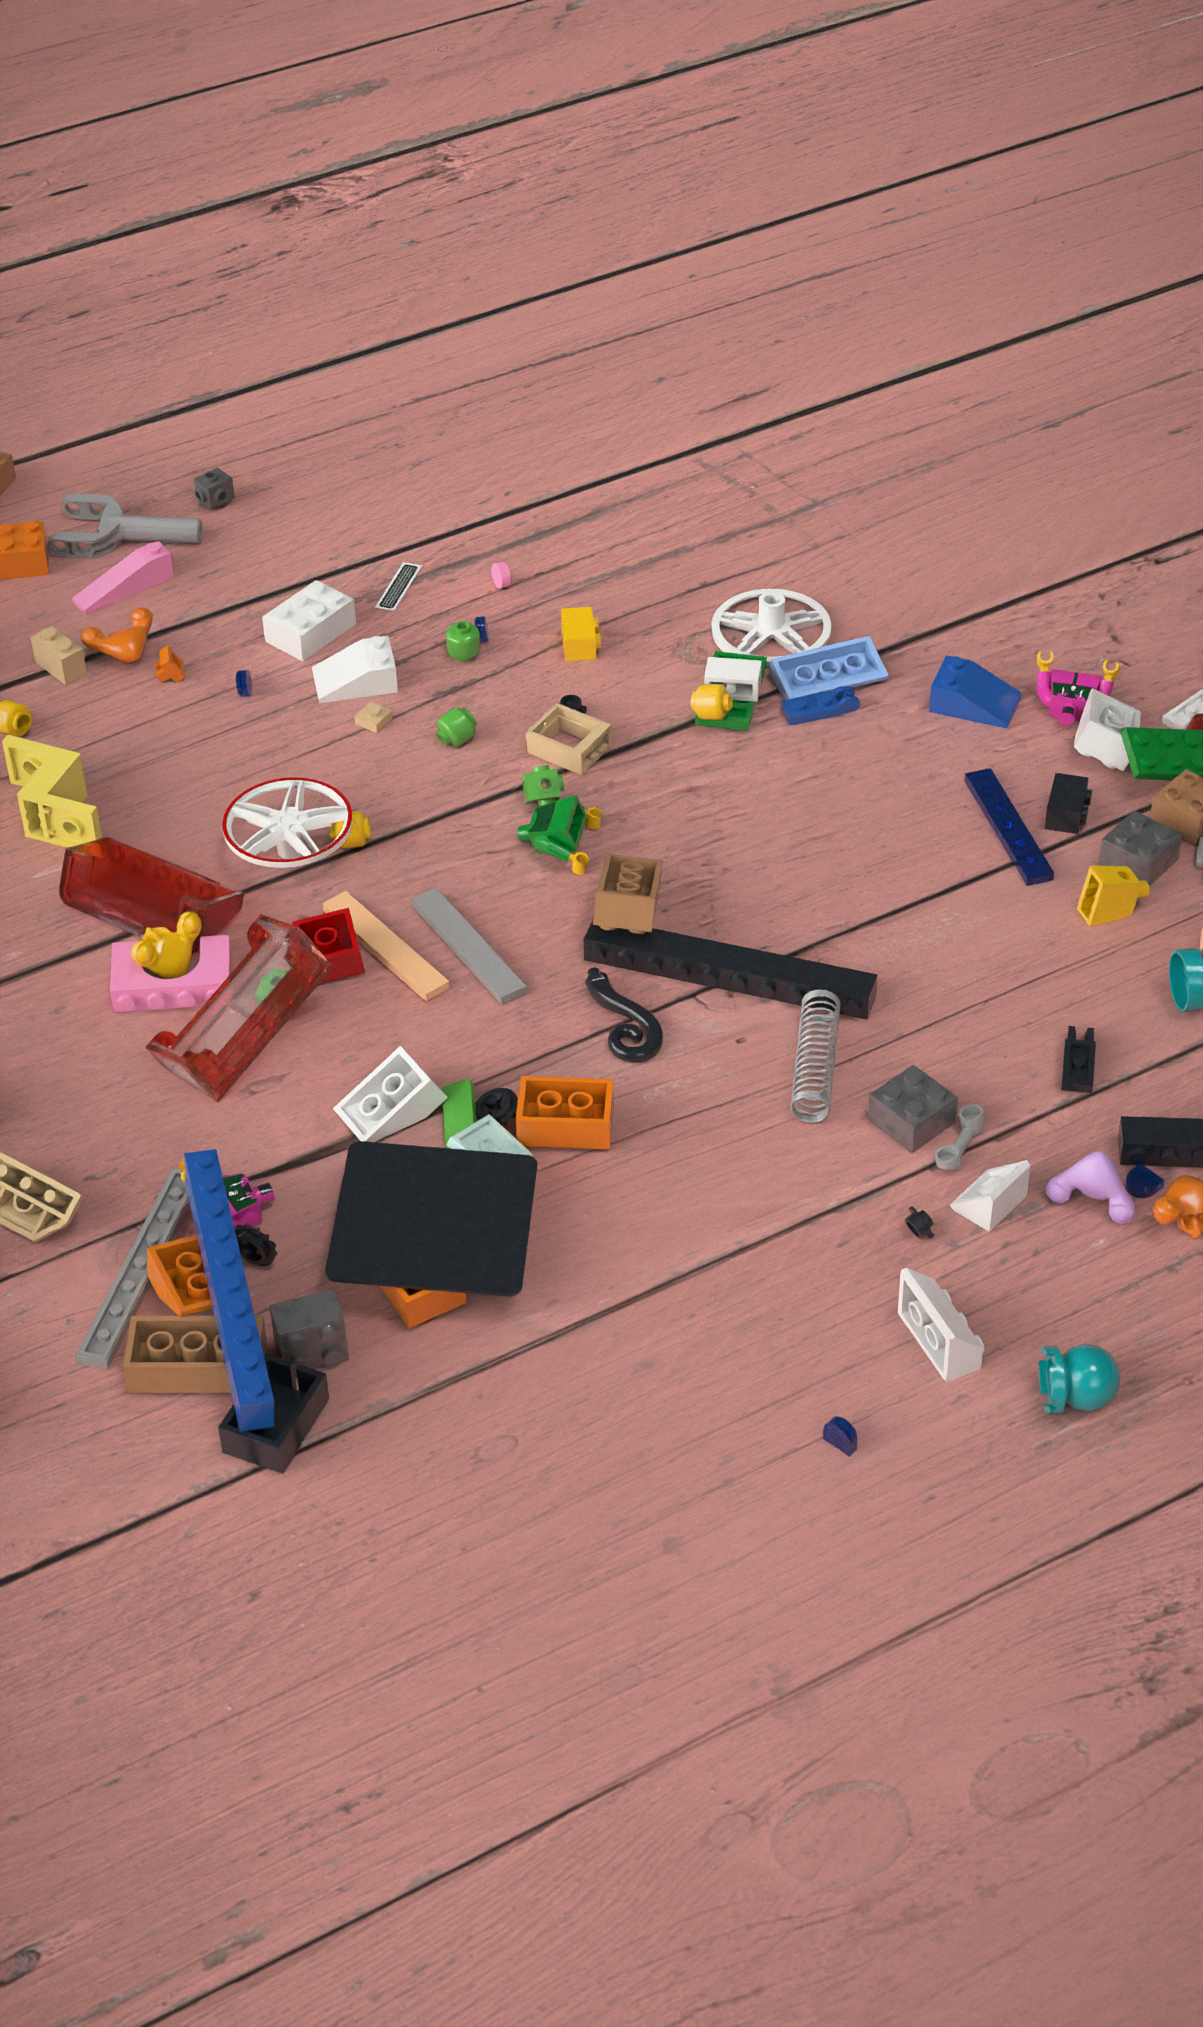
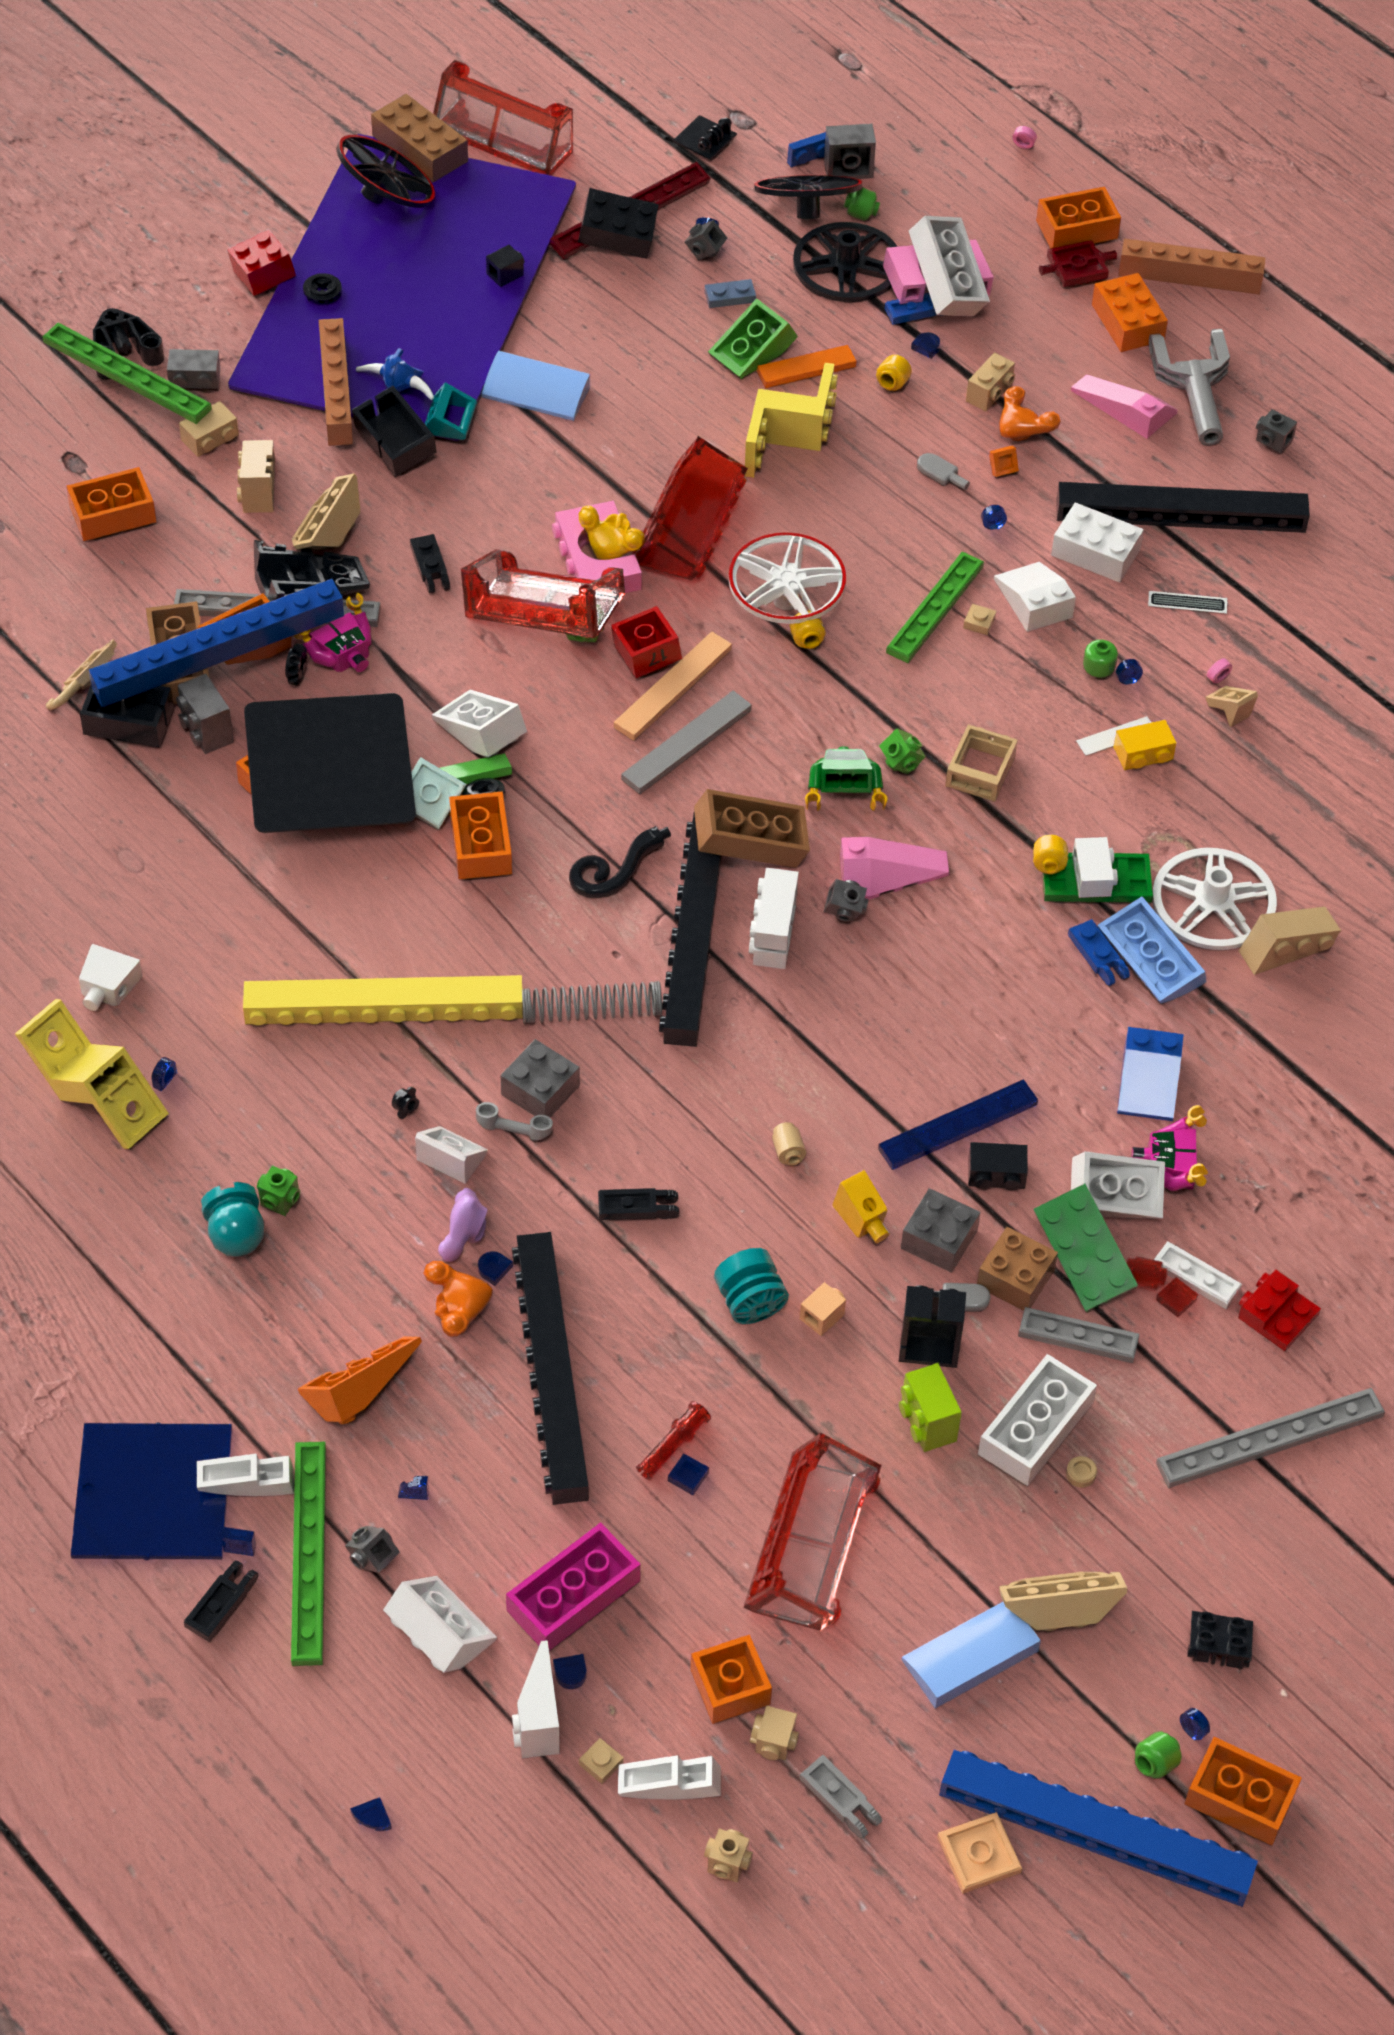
camera: 75 degrees right, 10 degrees up
bright green head [436,707,477,747] -> none
black plate [558,695,587,714] -> none
white slope [898,1268,985,1382] -> none
none -> light yellow bracket [15,999,169,1149]
none -> tan plate [46,639,117,710]
none -> white torso [79,944,142,1011]
none -> light yellow brick [243,975,523,1025]
none -> black wedge [253,540,370,602]
none -> bright green brick [257,1165,300,1216]
none -> black hinge [410,534,450,593]
none -> white piece [749,868,799,969]
none -> tan brick [772,1122,806,1166]
none -> flat silver brick [823,879,868,921]
none -> bright pink wedge [840,837,949,899]
none -> bright green tile [886,552,984,663]
none -> light grey piece [917,453,970,490]
none -> black brick [1056,482,1310,533]
none -> white sticker [1076,716,1151,756]
none -> tan slope [1206,686,1258,727]
none -> tan wedge [1239,907,1341,975]

